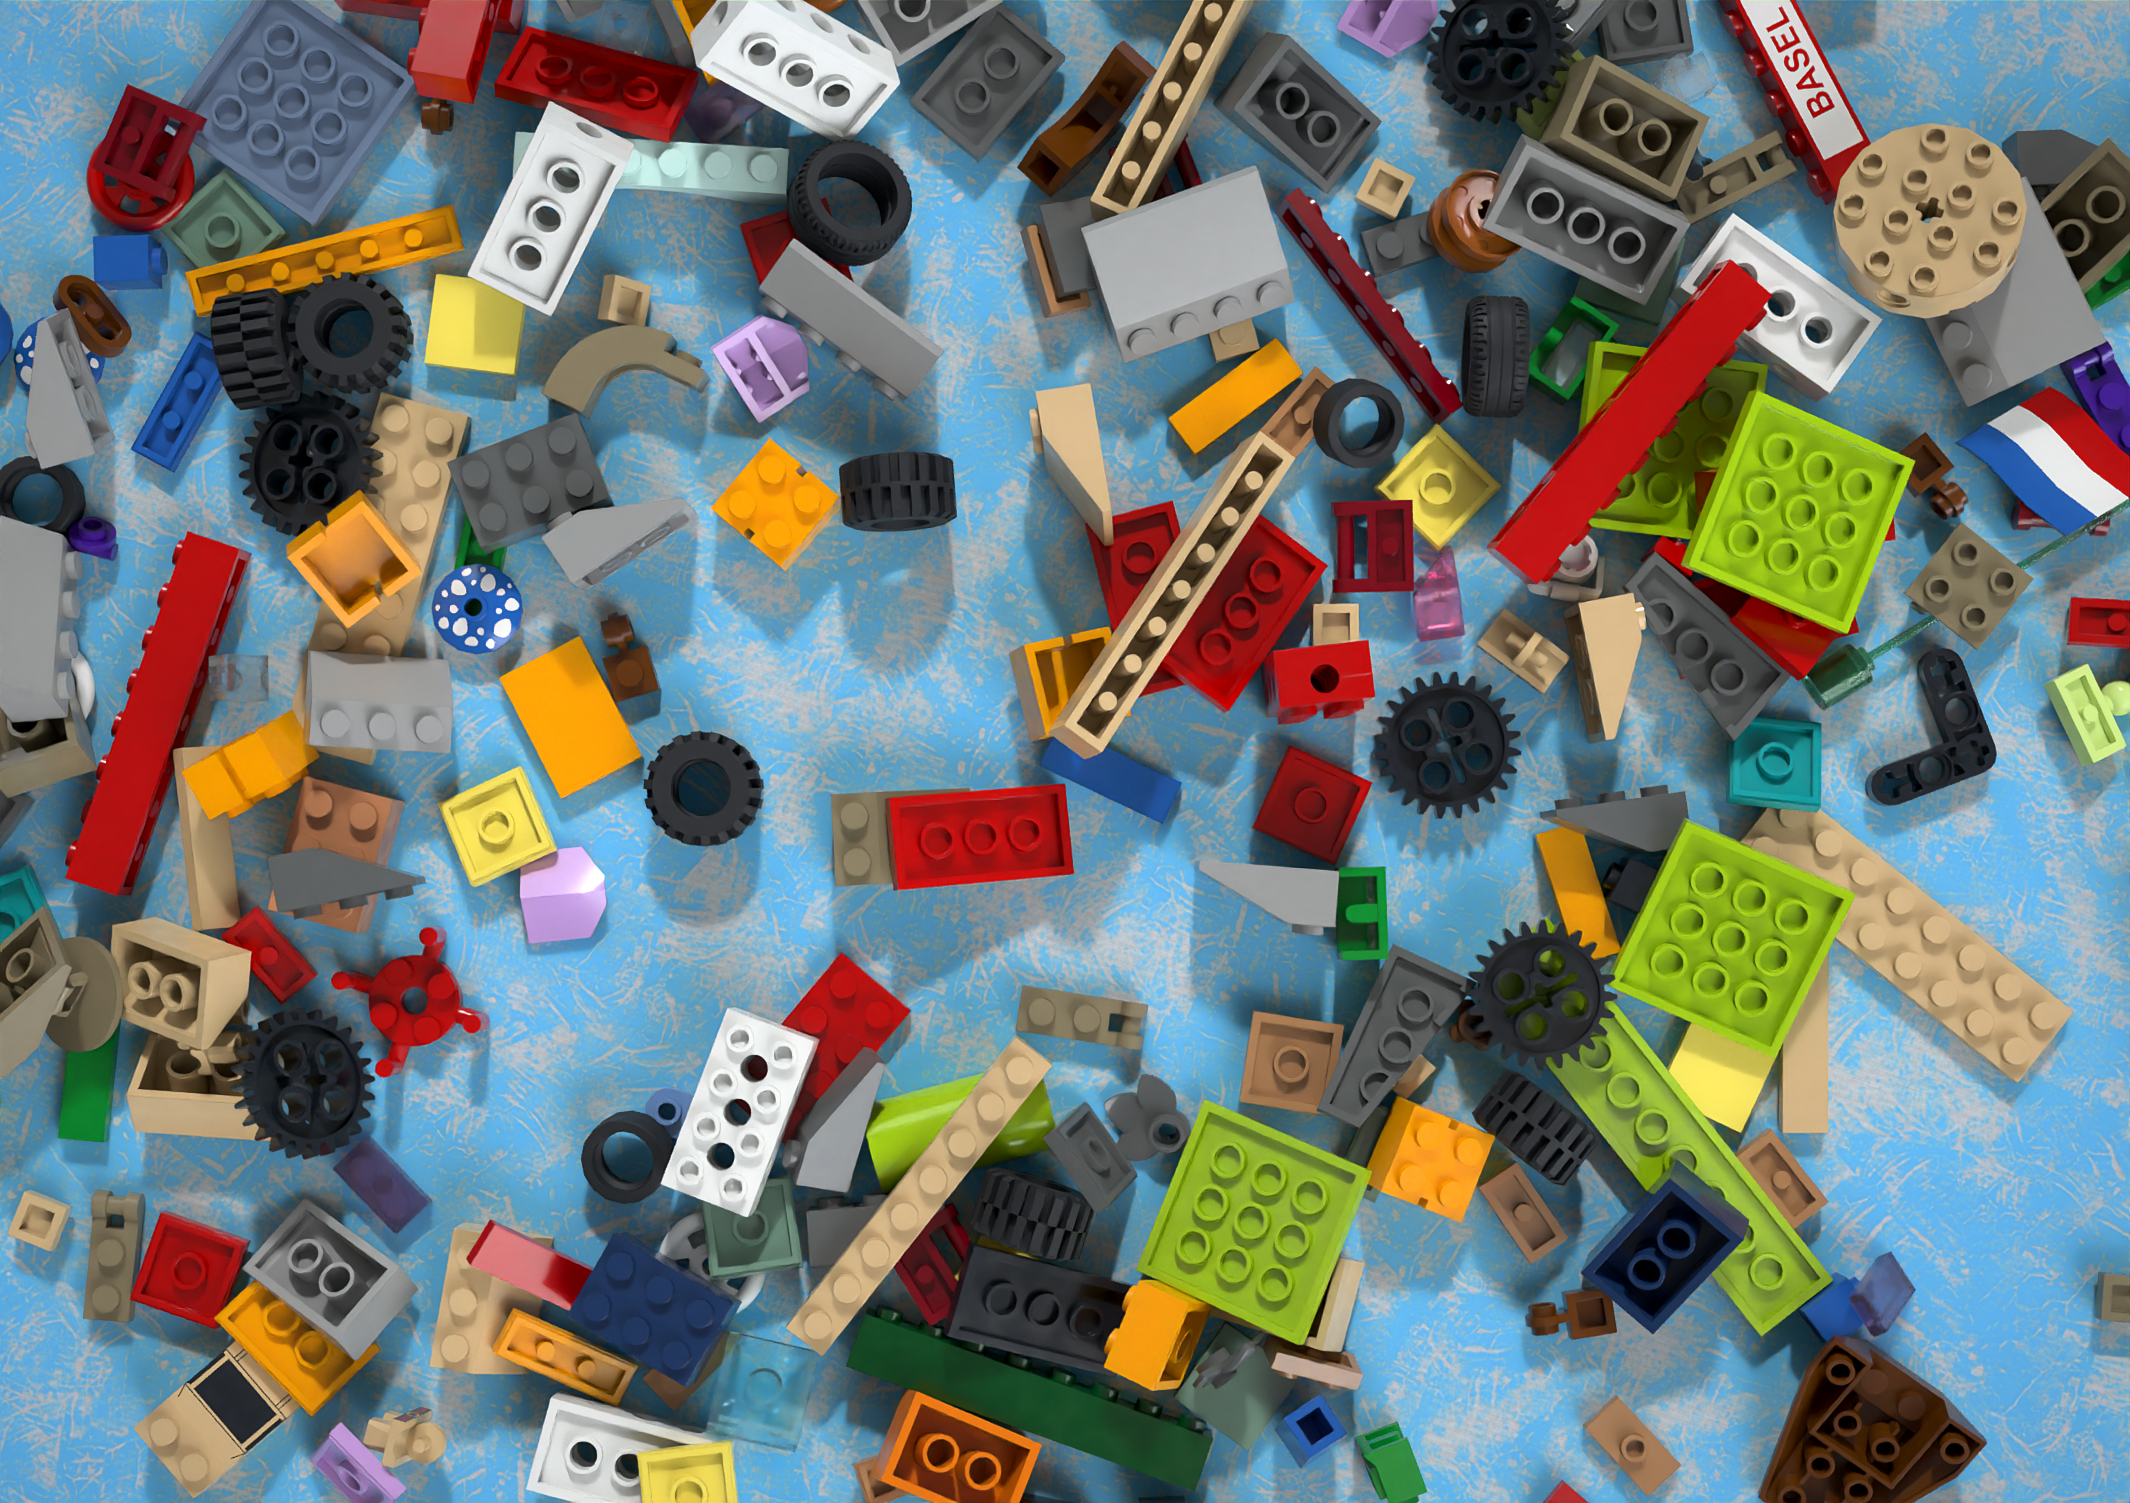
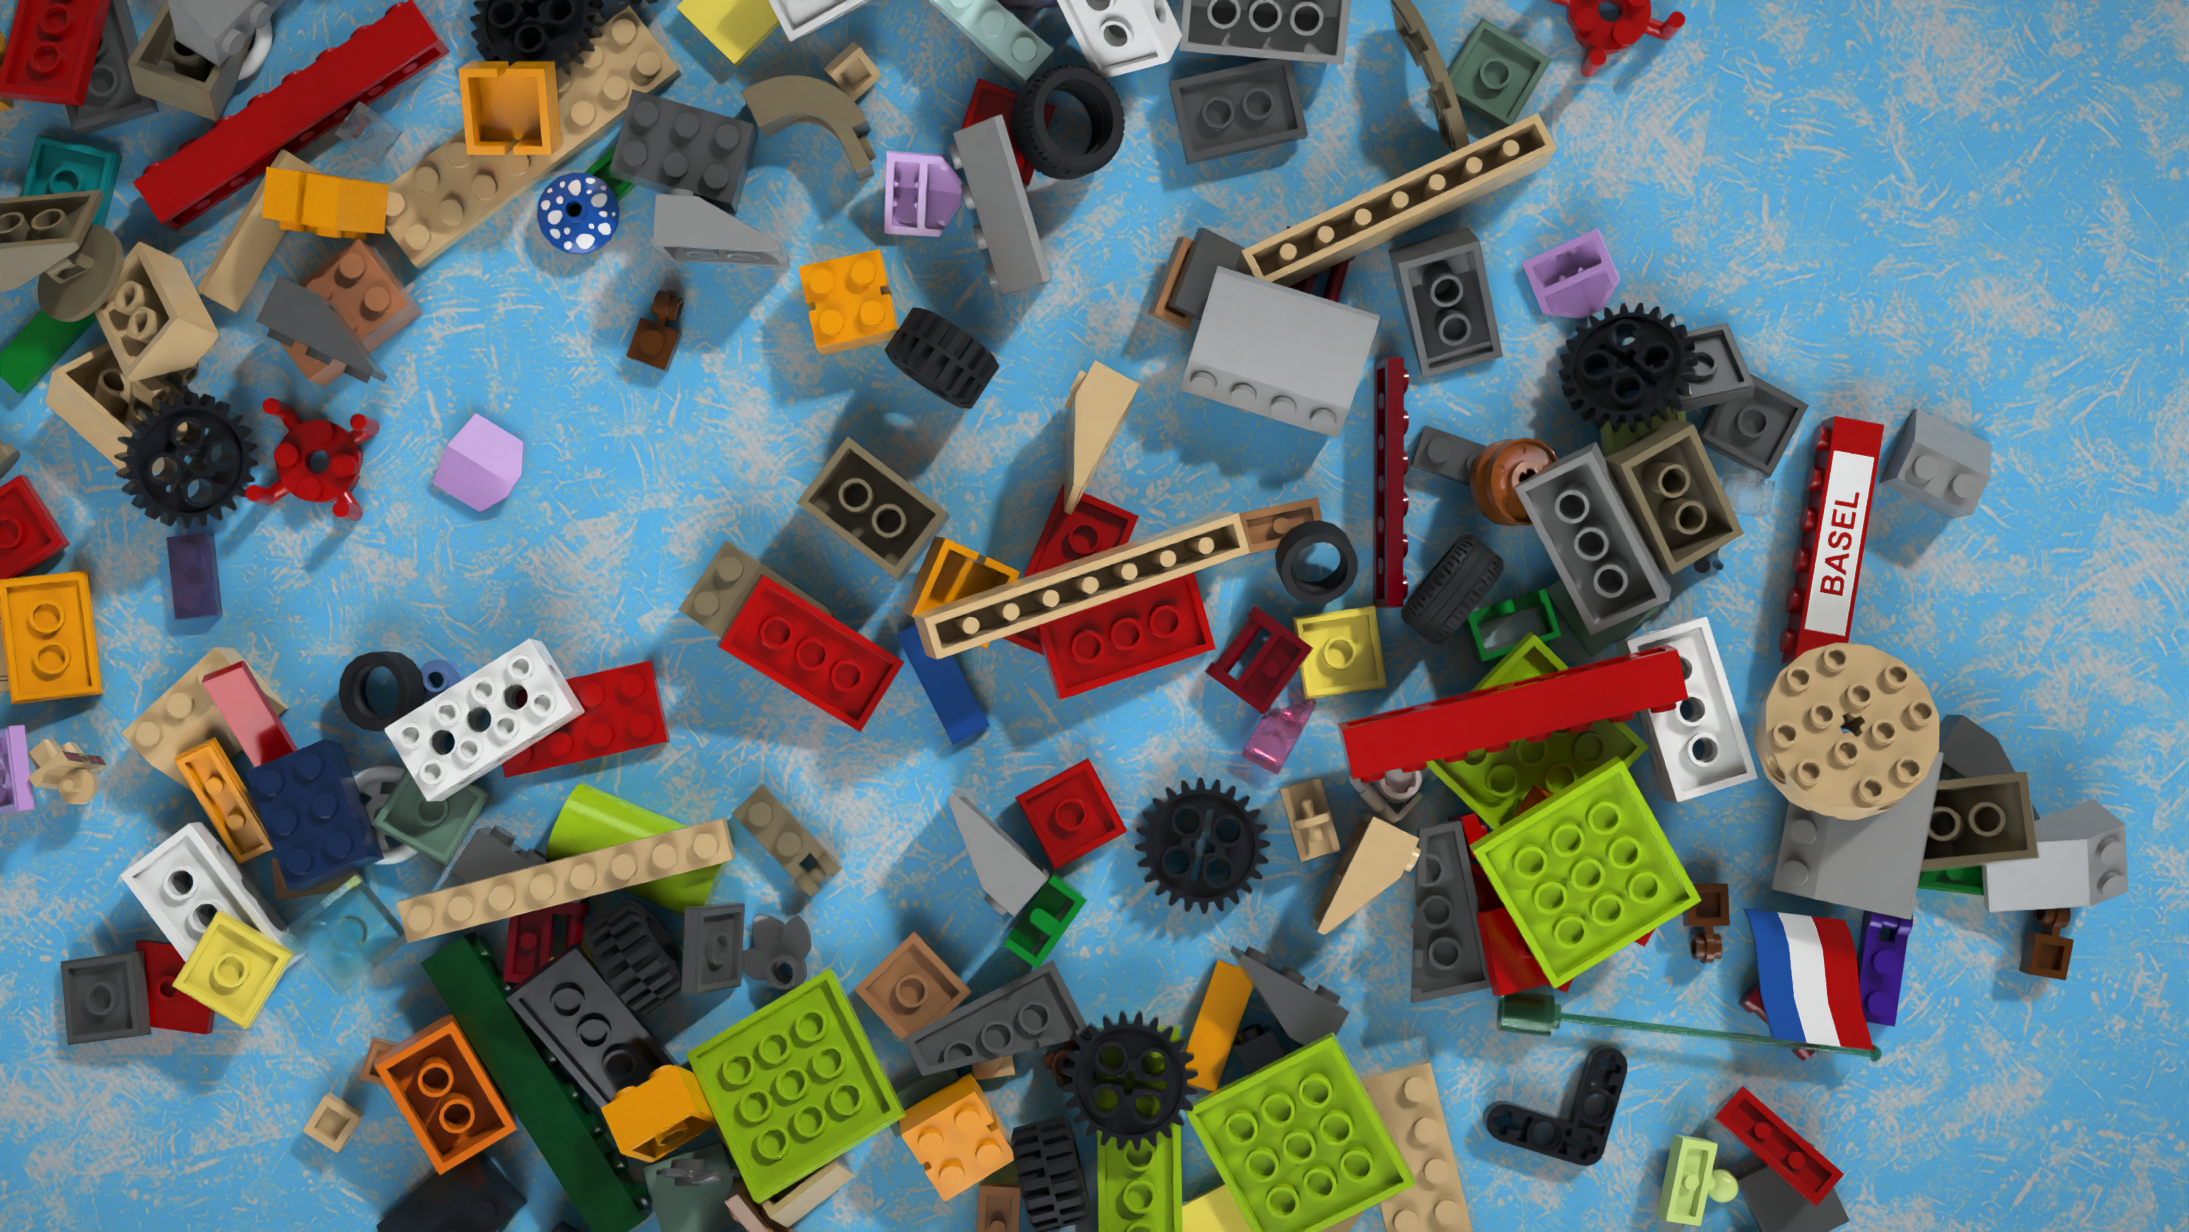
camera: 35 degrees right, 0 degrees up
red plate [221,905,319,1005] -> none
light grey slope [242,1198,418,1361] -> none
light grey slope [303,650,453,753] -> none
light yellow tile [438,766,558,887] -> none
light orange tile [499,636,644,799] -> none
black tyre [643,731,764,847] -> none
slope [782,1047,885,1193] -> none
reddish brown arch [1017,40,1157,198] -> none
light orange tile [1167,338,1303,456] -> none
tan plate [1207,317,1260,363] -> none
red brick [1260,640,1375,725] -> none
tan plate [1312,604,1359,646] -> none
tan plate [1354,158,1416,221] -> none
dark tan plate [1671,130,1798,227] -> none
teal tile [1726,716,1822,813] -> none
dark tan hinge [1904,522,2034,650] -> none
none -> dark tan brick [796,437,950,582]

